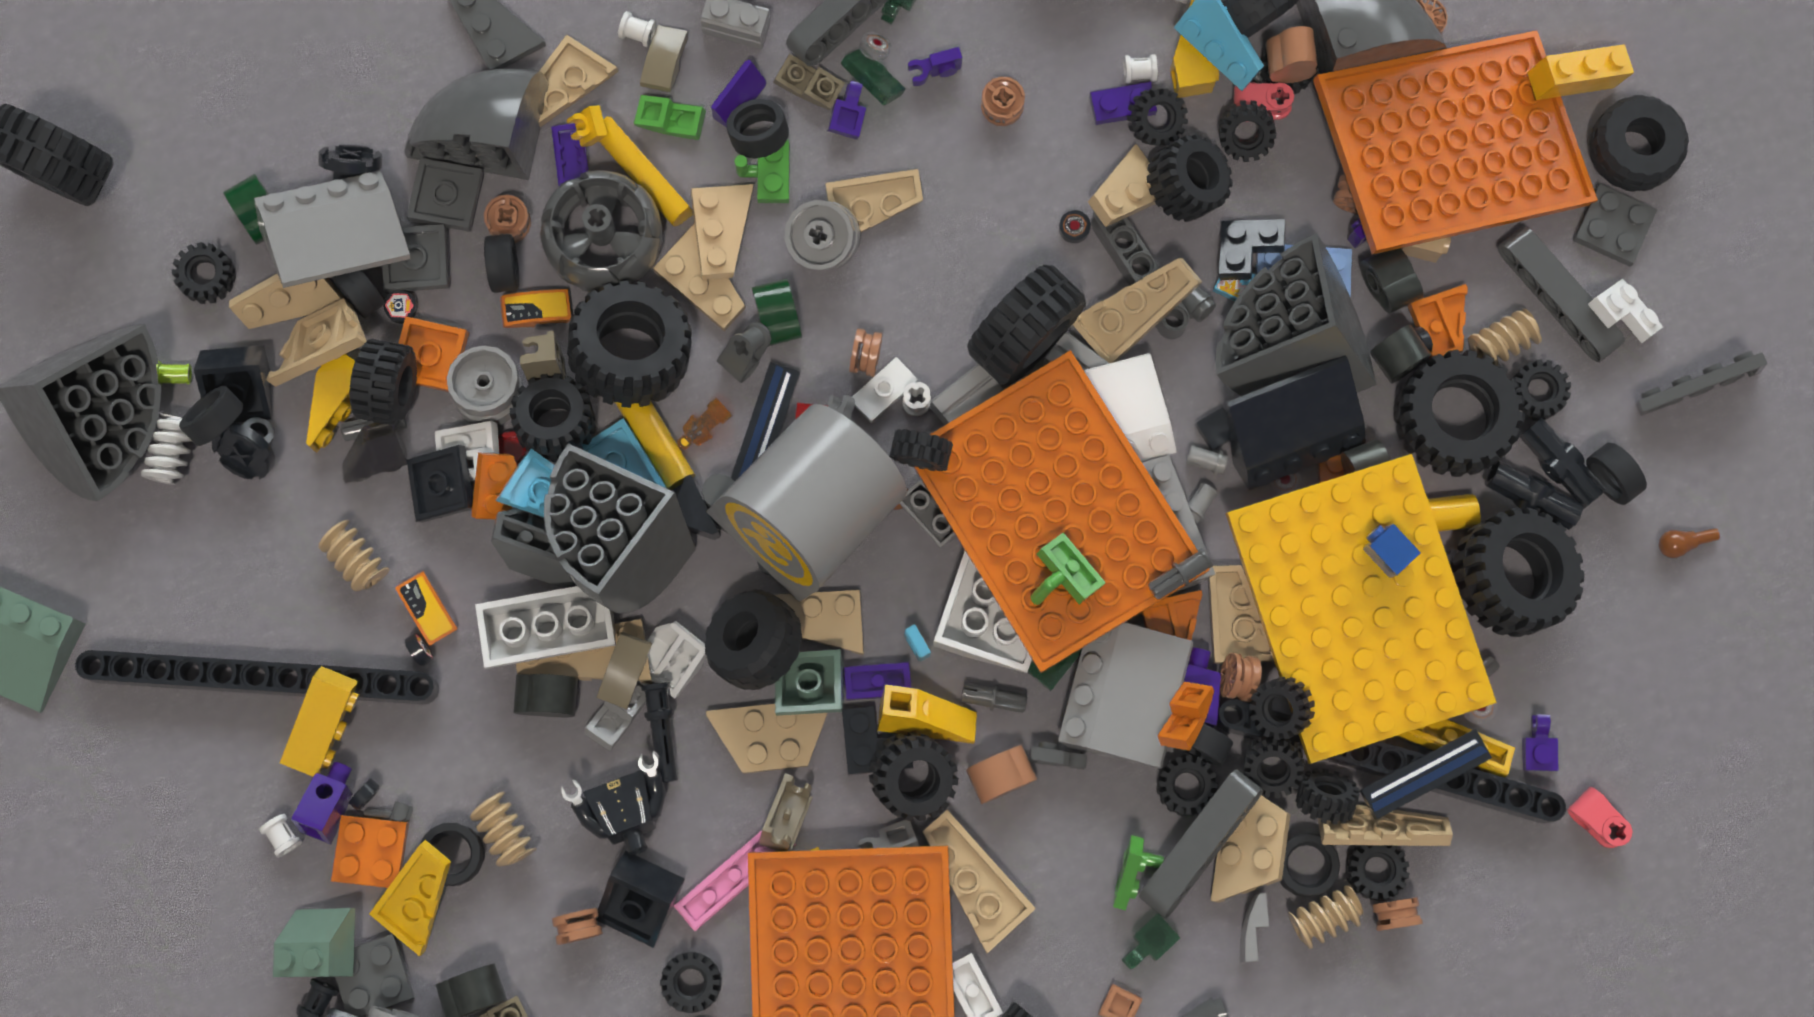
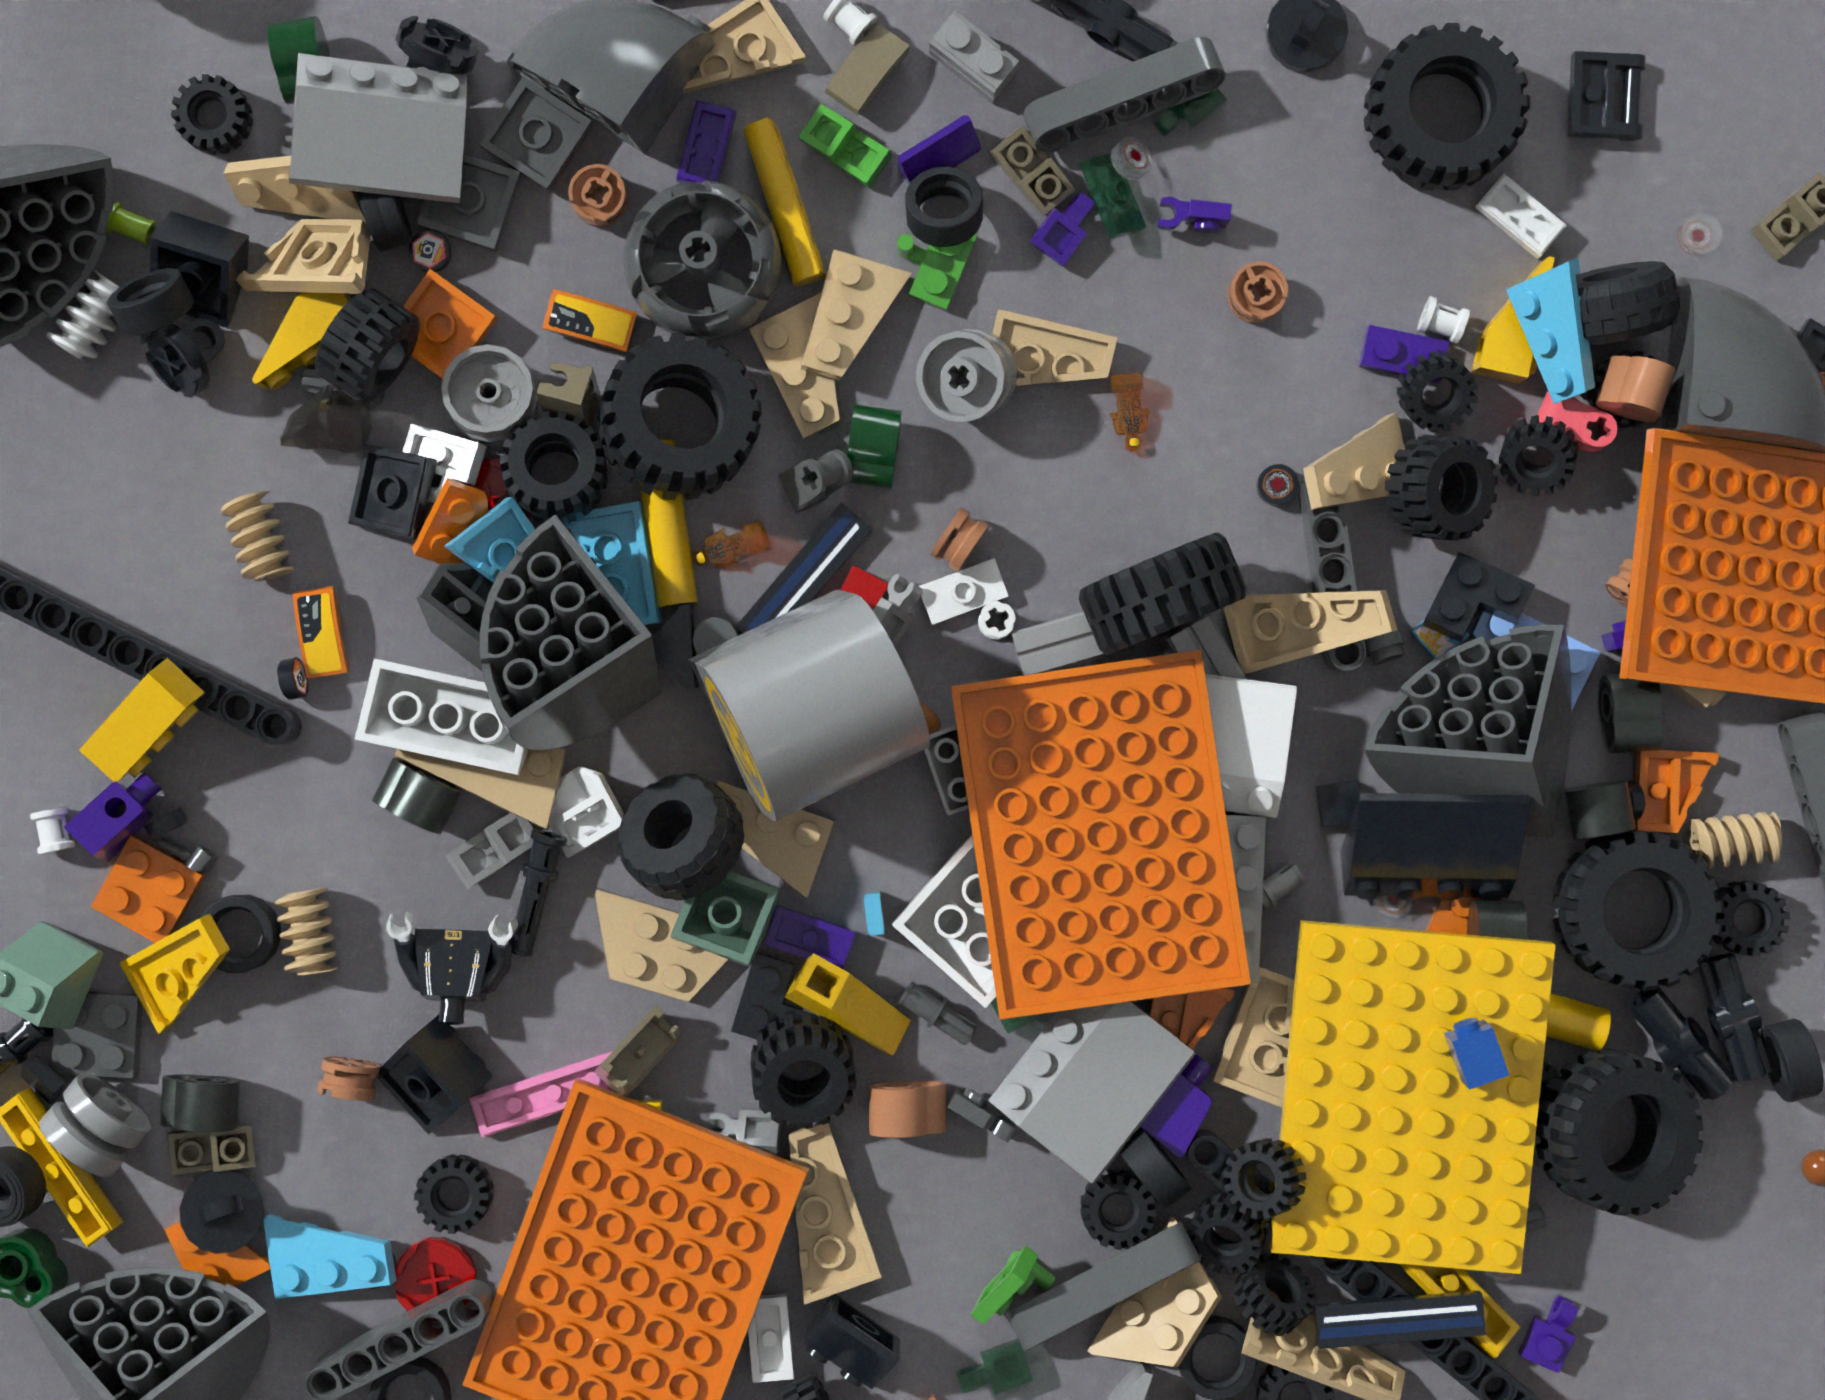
camera: 25 degrees right, 10 degrees up
black tyre [484,234,519,293] -> none
yellow tile [566,105,607,147] -> none
dark tan slope [596,632,653,709] -> none
black tyre [889,429,953,471] -> none
bright green plate [1030,533,1106,605] -> none
dark grey axle [1148,549,1213,599] -> none
orange slope [1158,682,1214,751] -> none
light grey pin [1186,445,1228,475] -> none
nougat wheel [1220,653,1262,702] -> none
none -> black slope [803,1294,900,1390]
none -> clear orange piece [1109,372,1150,452]

